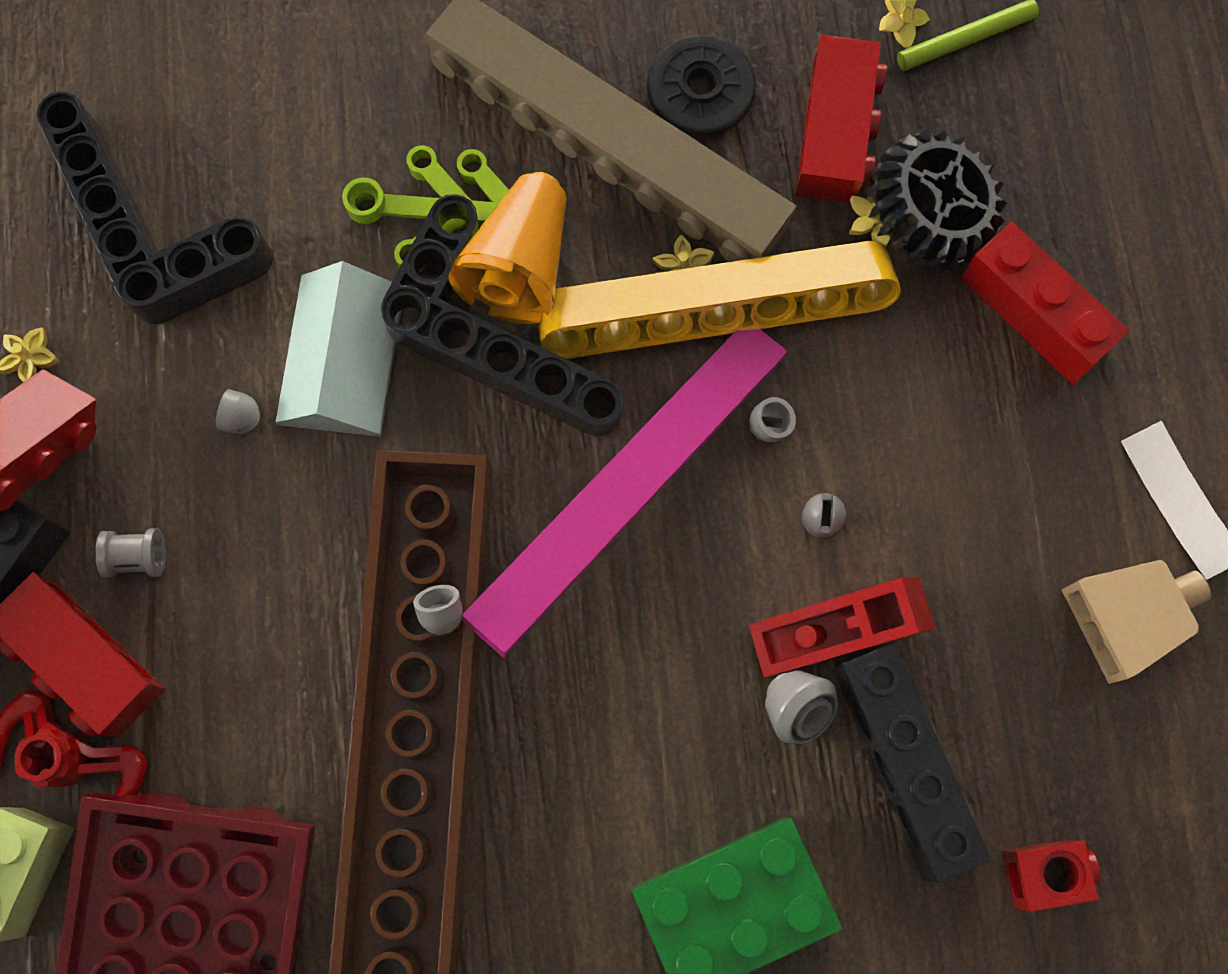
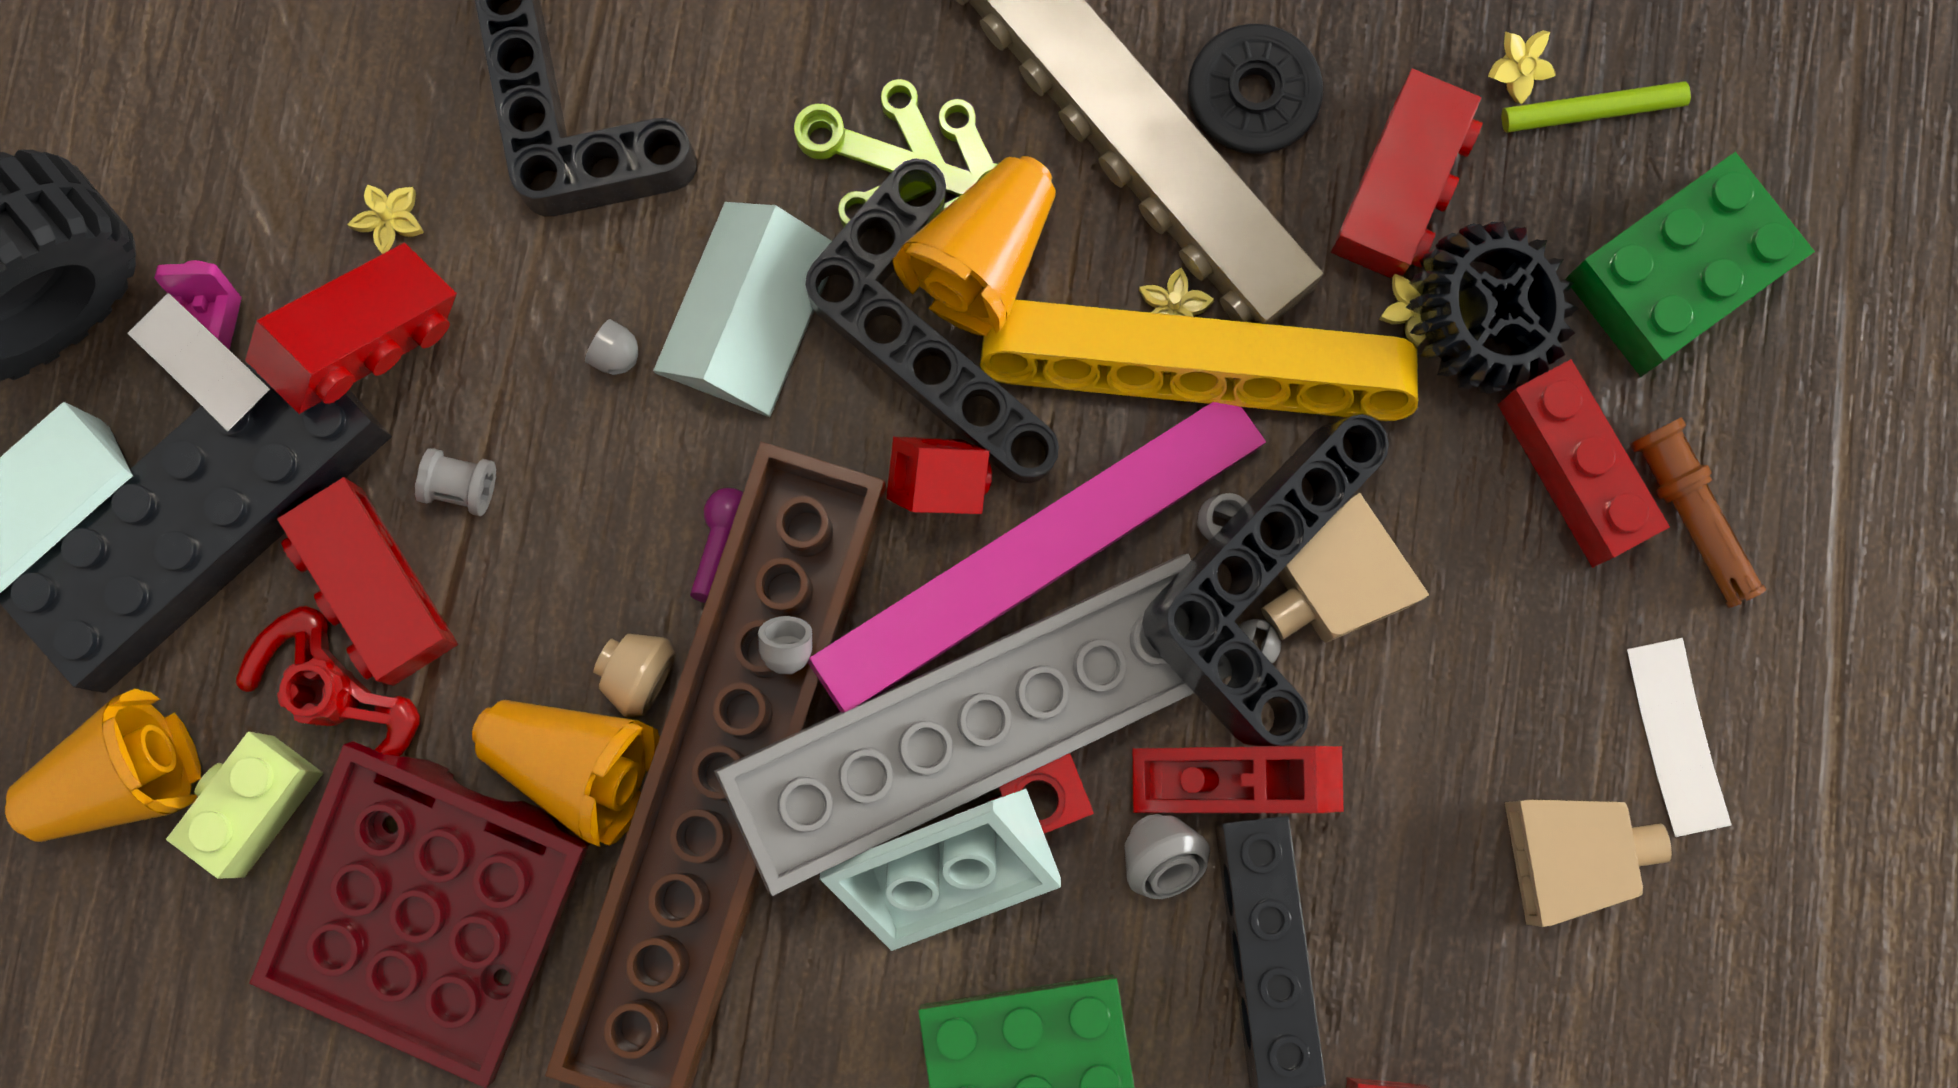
camera: 15 degrees right, 5 degrees up
none -> light orange cone [472,700,660,847]
none -> tan cone [593,633,676,718]
none -> magenta bar [690,487,743,603]
none -> light grey plate [714,554,1232,896]
none -> light aqua slope [820,789,1061,951]
none -> red brick [886,436,992,514]
none -> red brick [989,753,1094,833]
none -> black beam [1142,414,1389,746]
none -> tan torso [1261,493,1429,643]
none -> green brick [1565,151,1815,377]
none -> dark orange pin [1630,417,1767,608]

